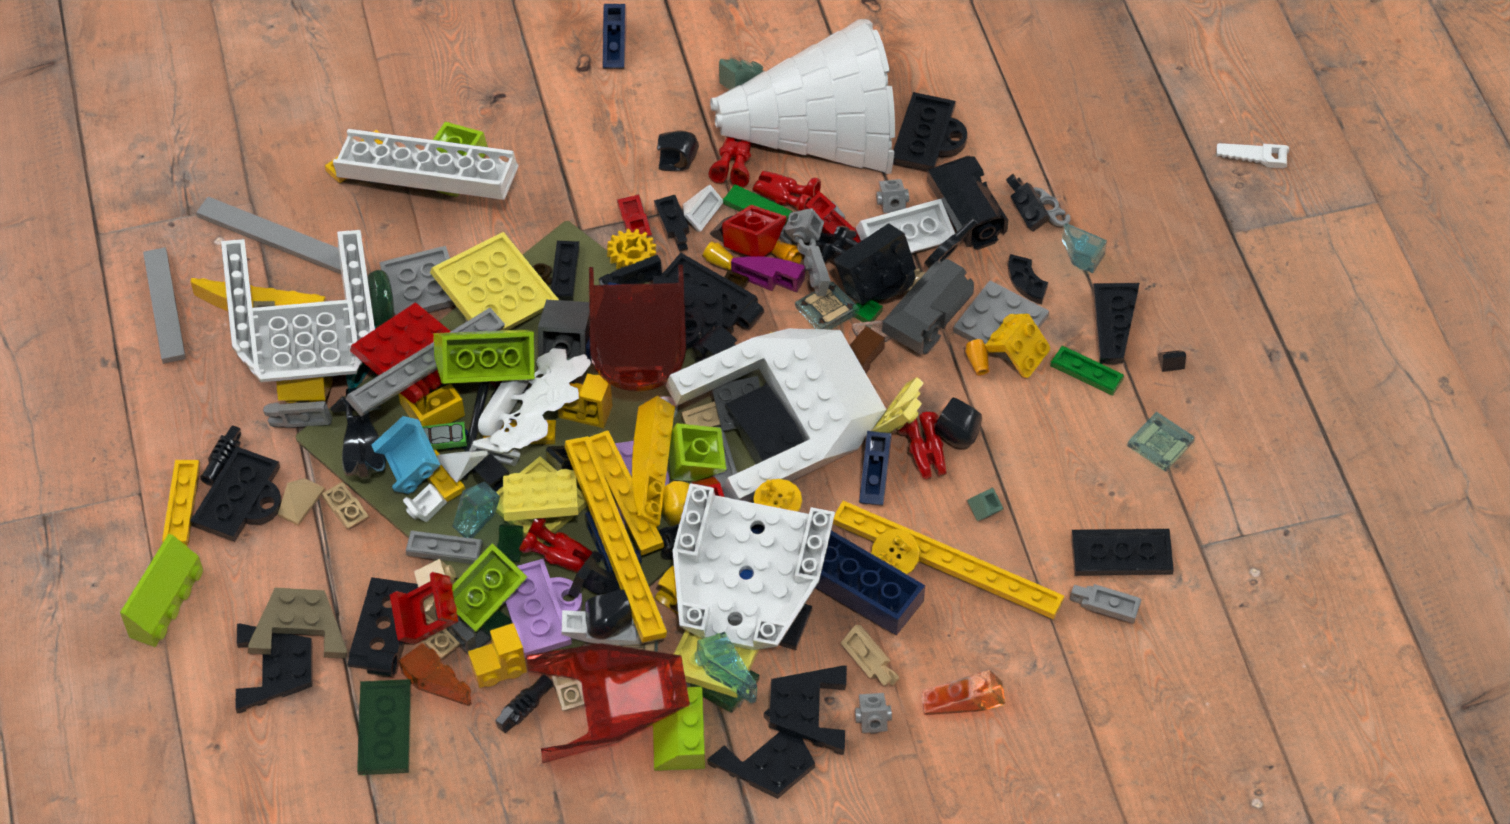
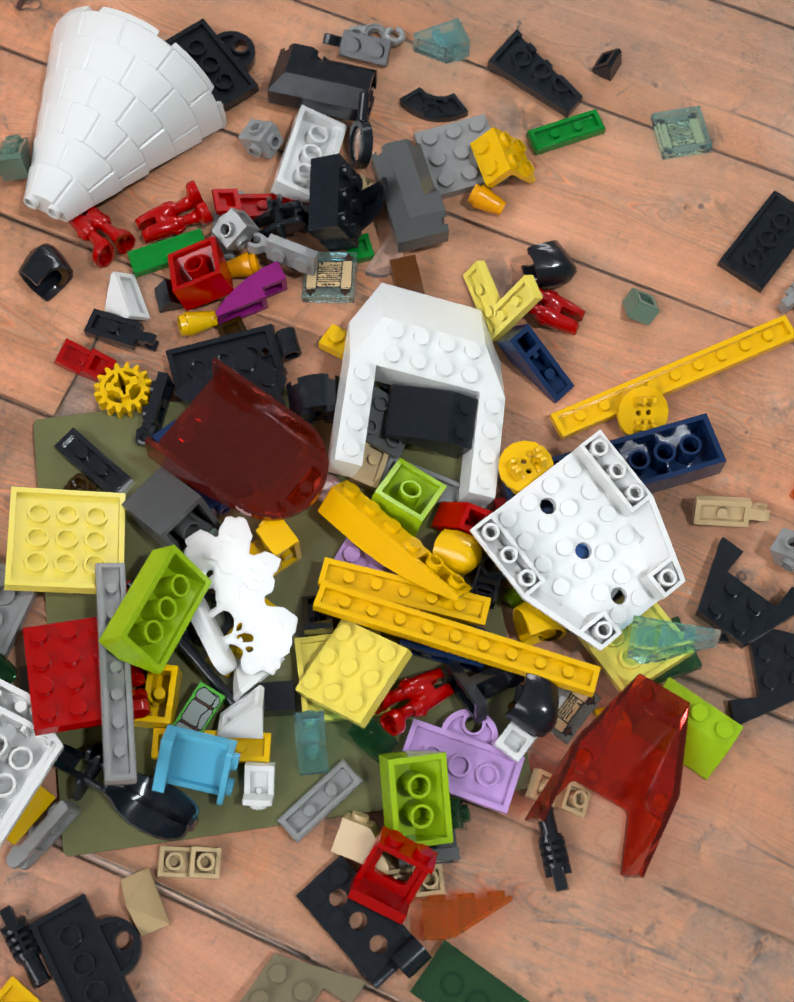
camera: 55 degrees left, 15 degrees up
yellow brick [468,623,527,688] -> none

